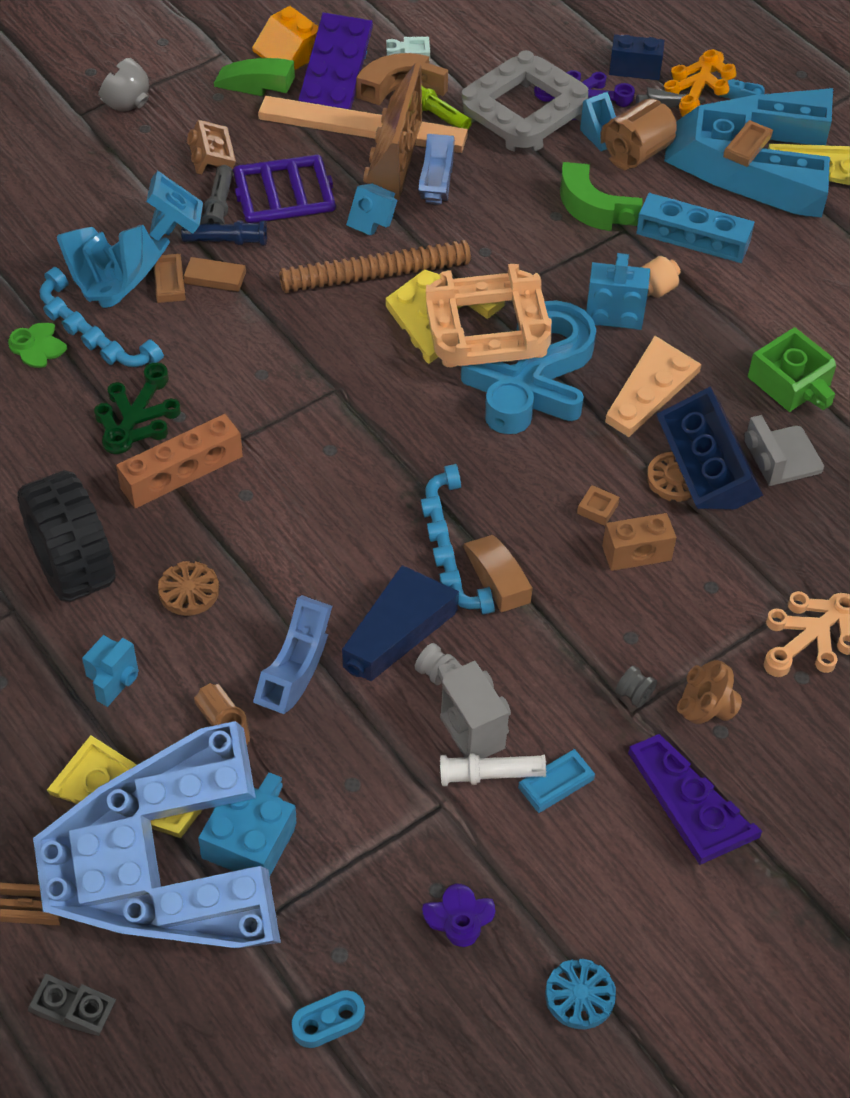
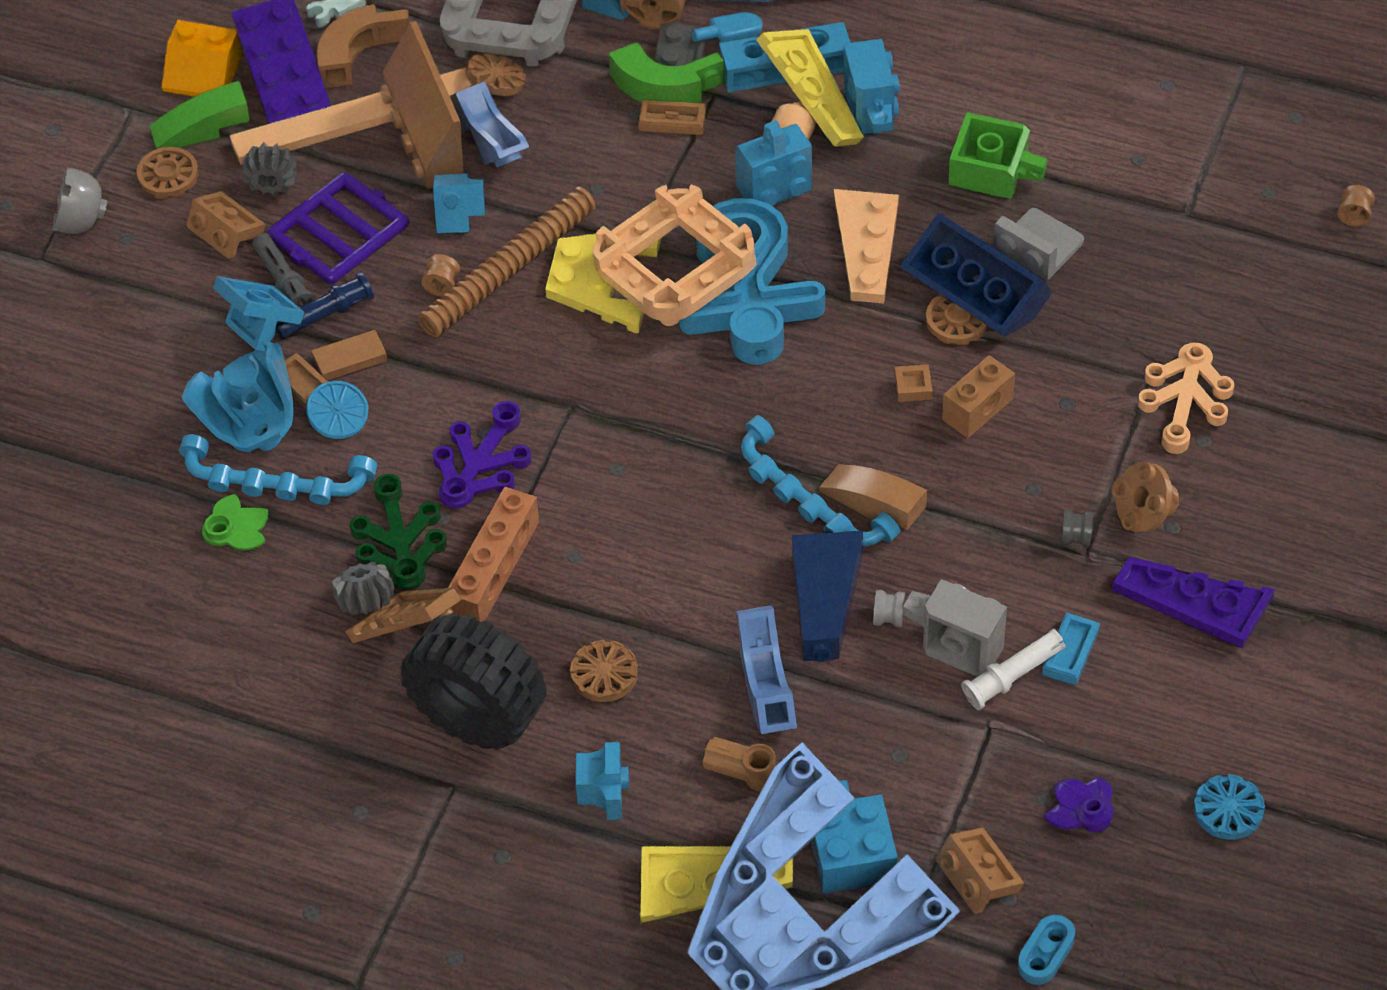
camera: 30 degrees left, 0 degrees up
lime pin [421,85,472,130] -> none
none -> medium nougat wheel [137,147,199,199]
none -> dark grey gear [241,142,297,197]
none -> dark azure wheel [306,381,369,439]
none -> dark grey gear [332,562,394,616]
none -> medium nougat wing [345,588,461,643]
none -> medium nougat wheel [421,254,460,296]
none -> dark purple plant [433,401,531,508]
none -> medium nougat wheel [466,53,526,96]
none -> medium nougat tile [638,100,706,135]
none -> dark grey plate [654,24,706,66]
none -> dark azure piece [691,12,763,43]
none -> light yellow wing [756,29,864,147]
none -> dark azure hinge [843,39,900,134]
none -> medium nougat bracket [936,828,1024,914]

